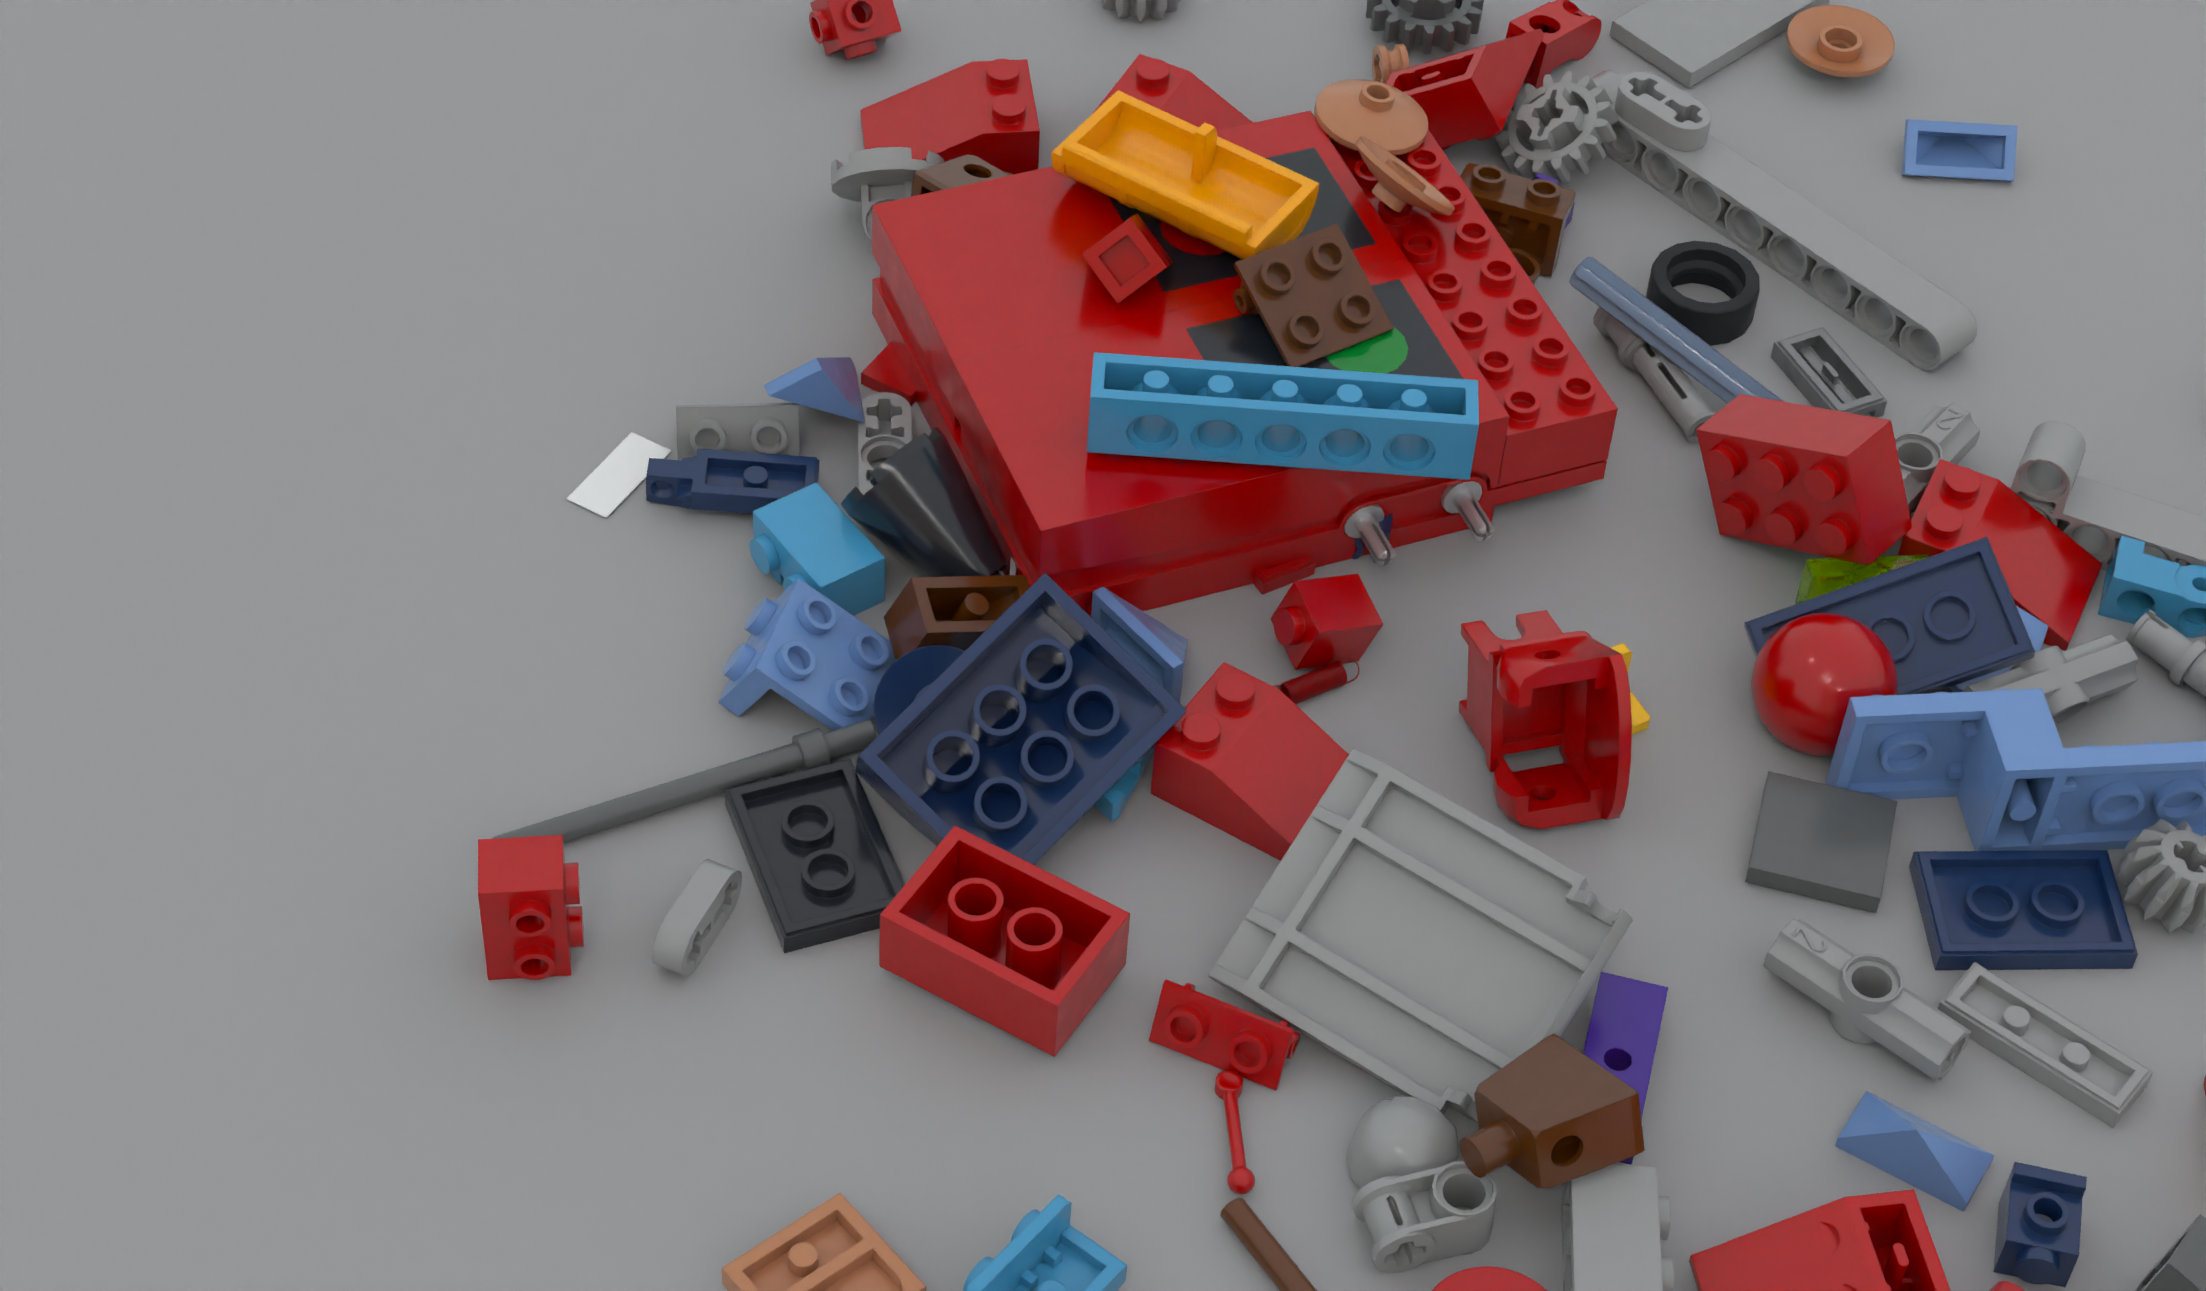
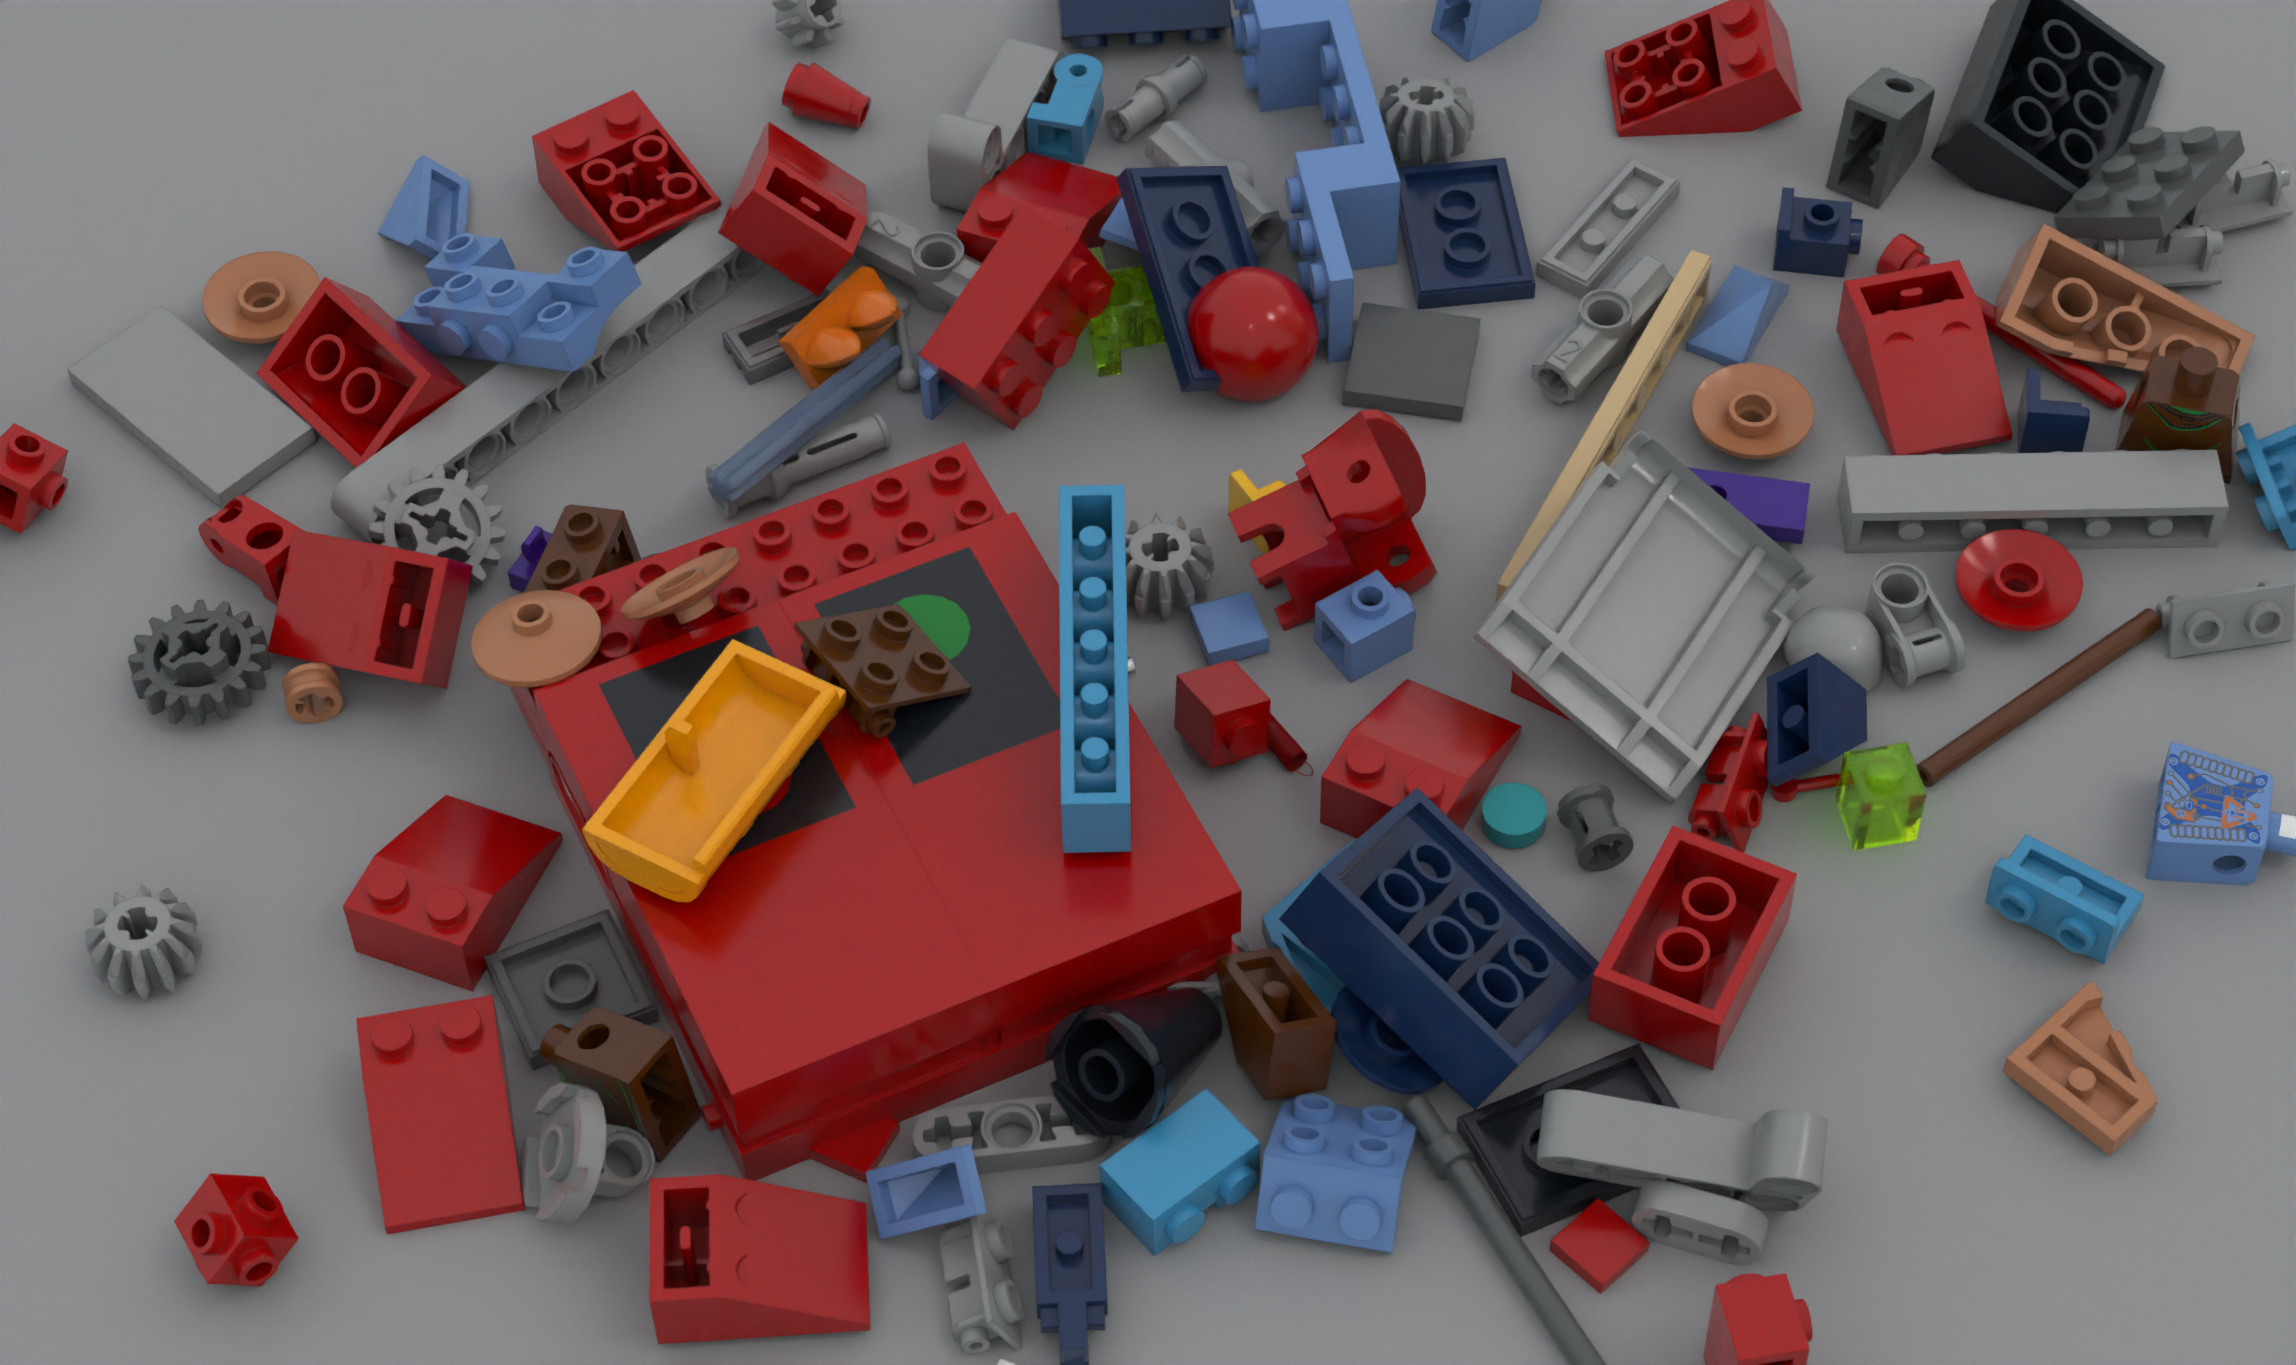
camera: 90 degrees left, 5 degrees up
red panel [1081,213,1173,304] -> none
medium blue slope [1091,587,1188,703] -> none
reddish brown torso [1459,1034,1645,1189] -> none
light grey beam [1615,71,1712,152] -> none
black tyre [1646,241,1760,346] -> none
none -> red slope [256,277,467,468]
none -> medium blue bracket [395,233,642,372]
none -> red slope [532,90,721,252]
none -> red slope [649,1174,871,1344]
none -> red slope [718,122,868,296]
none -> orange tile [778,266,903,389]
none -> red cone [782,63,871,129]
none -> light grey gear [1125,513,1214,621]
none -> medium blue tile [1189,591,1269,666]
none -> medium blue brick [1314,570,1416,683]
none -> teal tile [1481,782,1547,849]
none -> tan tile [1496,250,1712,603]
none -> light grey beam [1536,1089,1828,1212]
none -> red tile [1549,1198,1650,1294]
none -> dark grey bush [1557,784,1634,872]
none -> nougat dish [1691,363,1814,460]
none -> dark blue slope [1767,652,1868,787]
none -> clear neon green brick [1835,742,1926,851]

